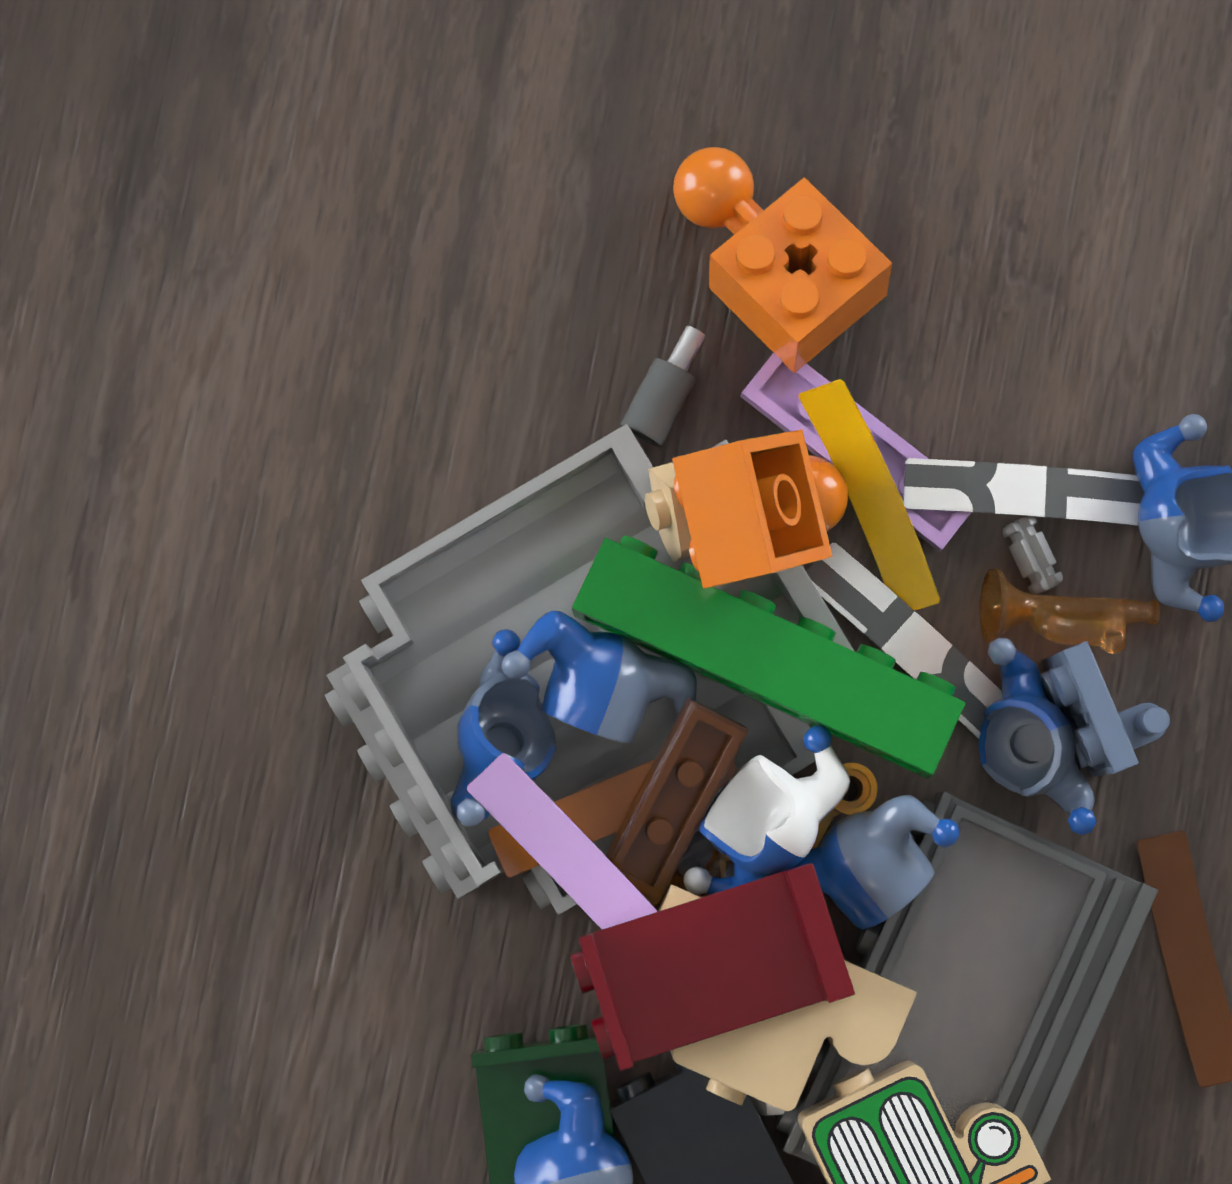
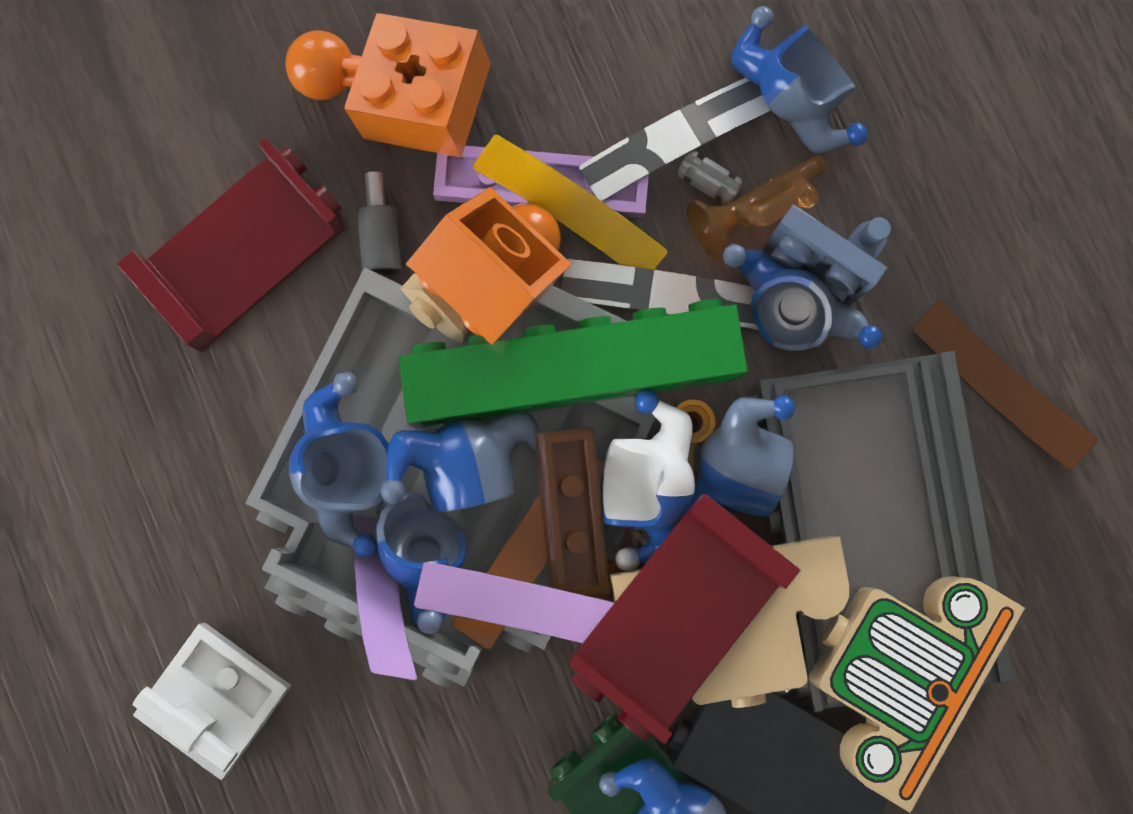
camera: 30 degrees left, 0 degrees up
none -> dark red panel [117,137,345,352]
none -> white plate [132,622,292,781]
none -> sand blue piece [289,371,389,558]
none -> lavender sticker [353,515,417,680]

